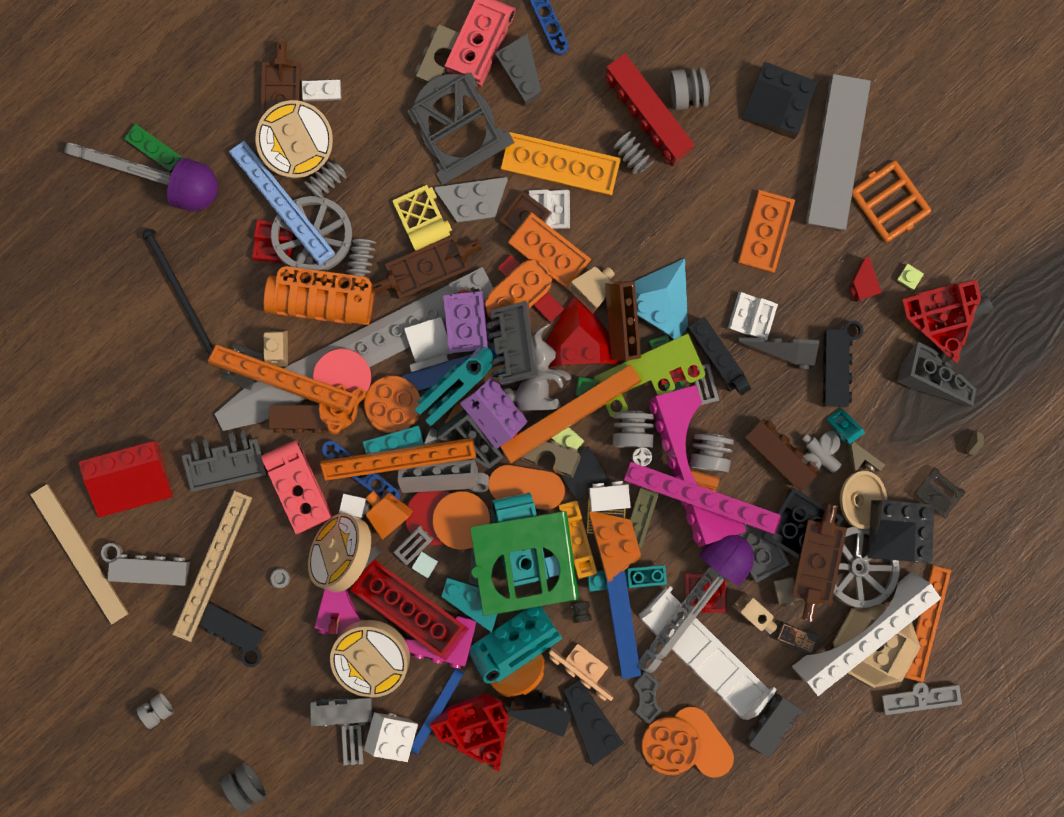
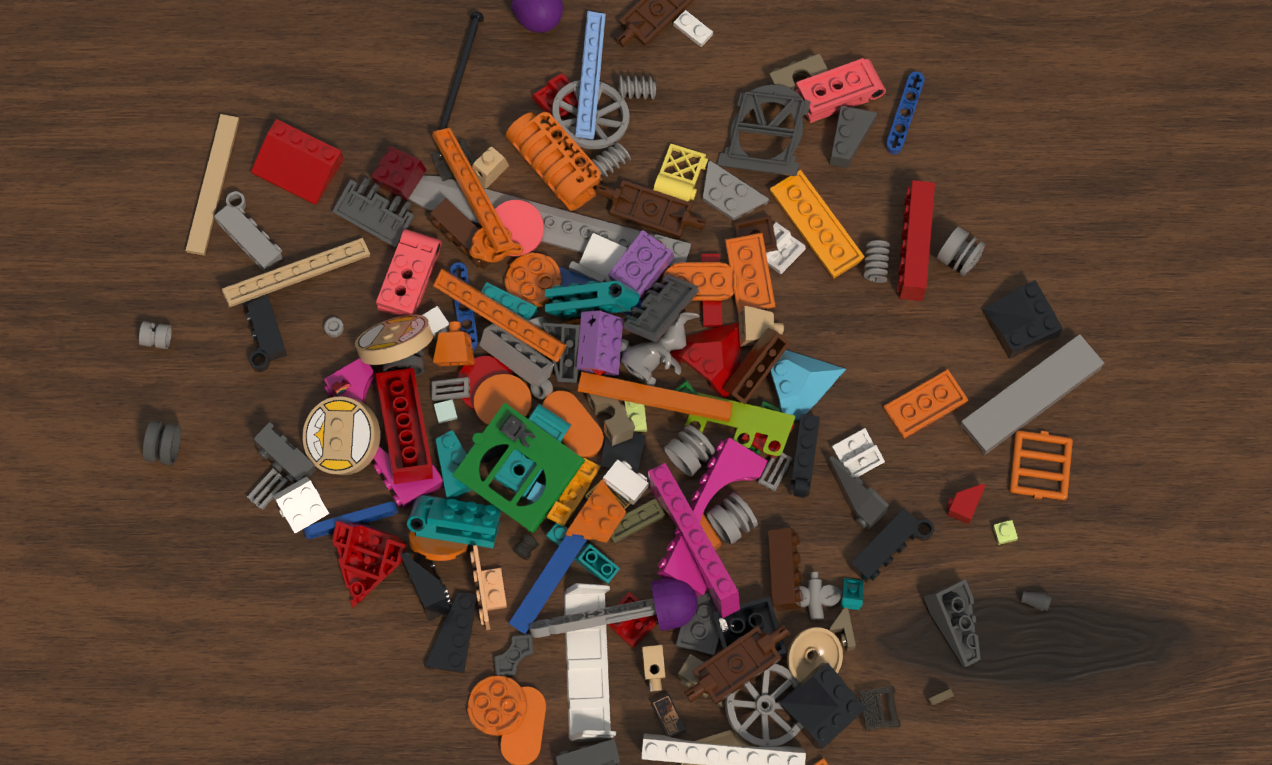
camera: 40 degrees right, 15 degrees down
piece [255,100,333,179] -> none
white wheel [632,447,652,466] -> none
red wedge [902,279,981,364] -> none
none -> dark red brick [371,146,427,201]
none -> black plate [499,414,535,447]

